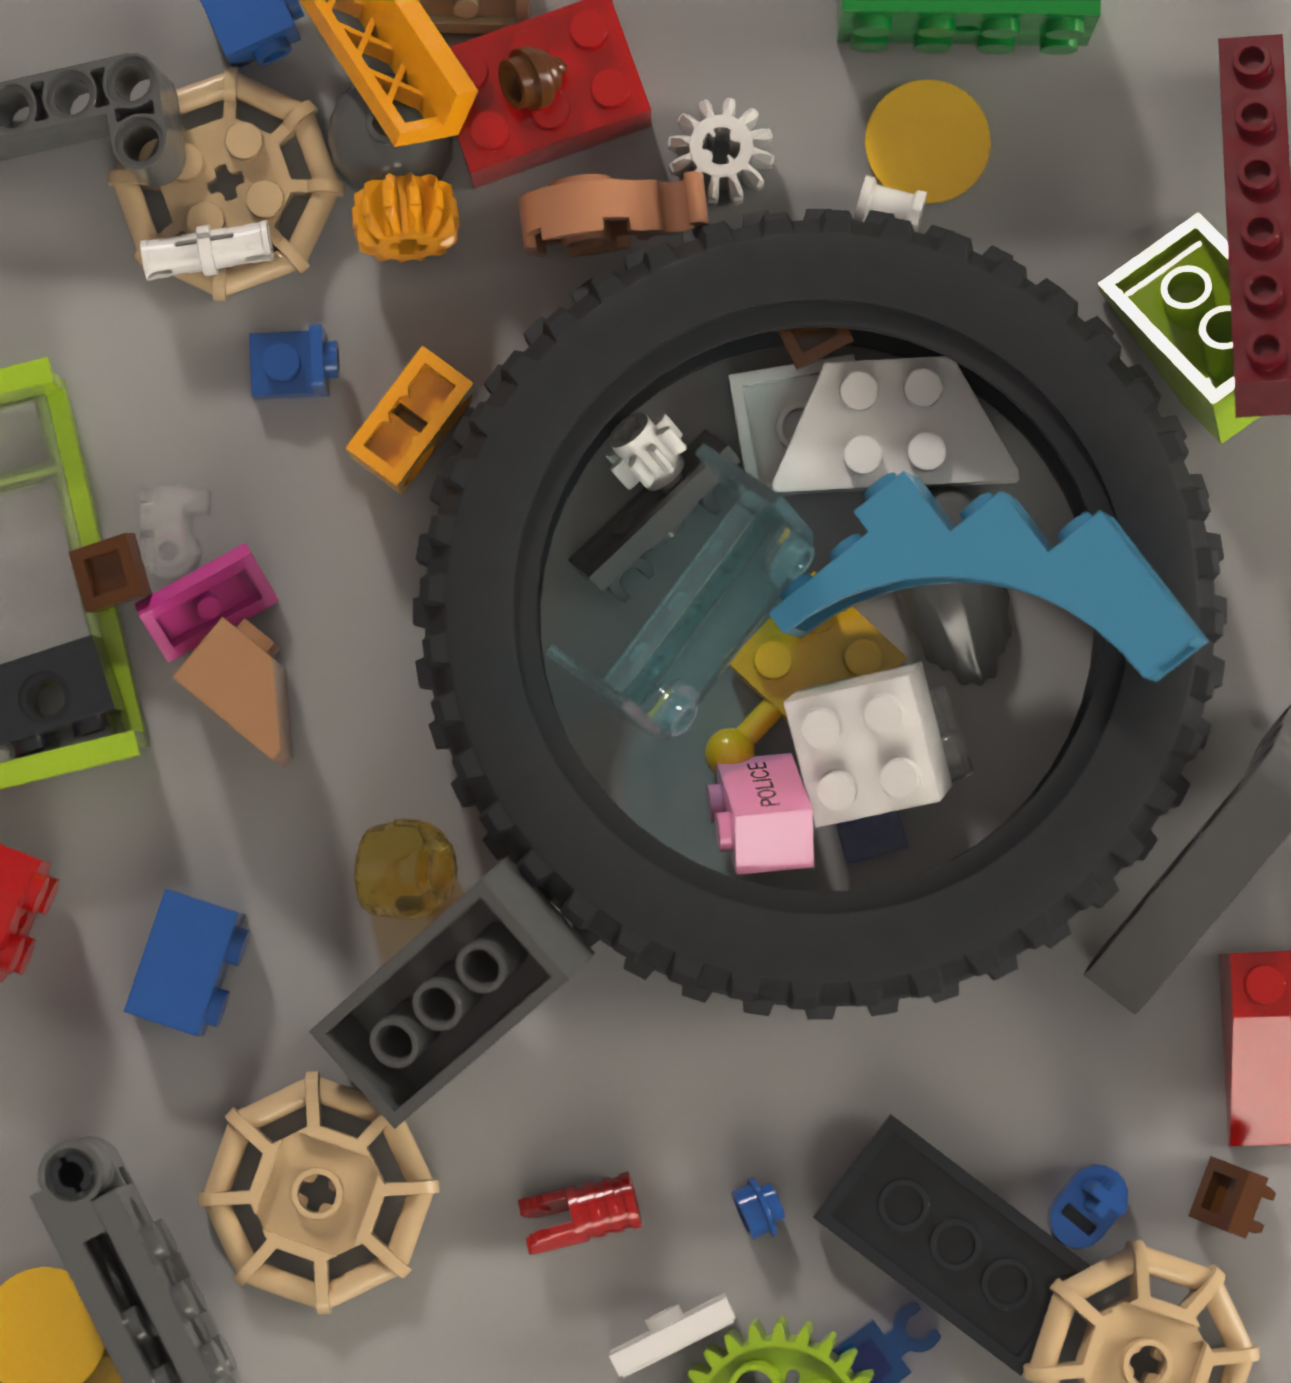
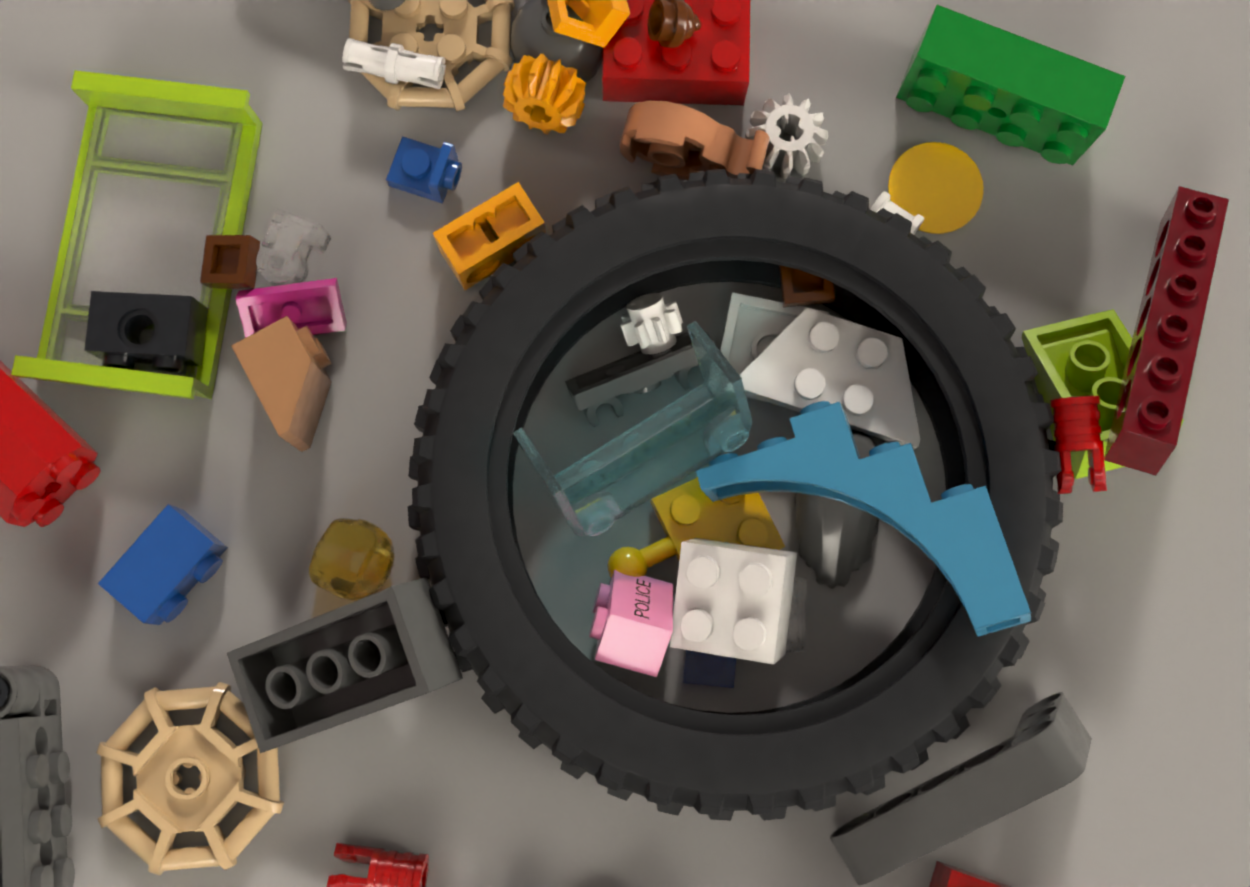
camera: 10 degrees right, 5 degrees down
none -> red hinge [1050,396,1107,494]

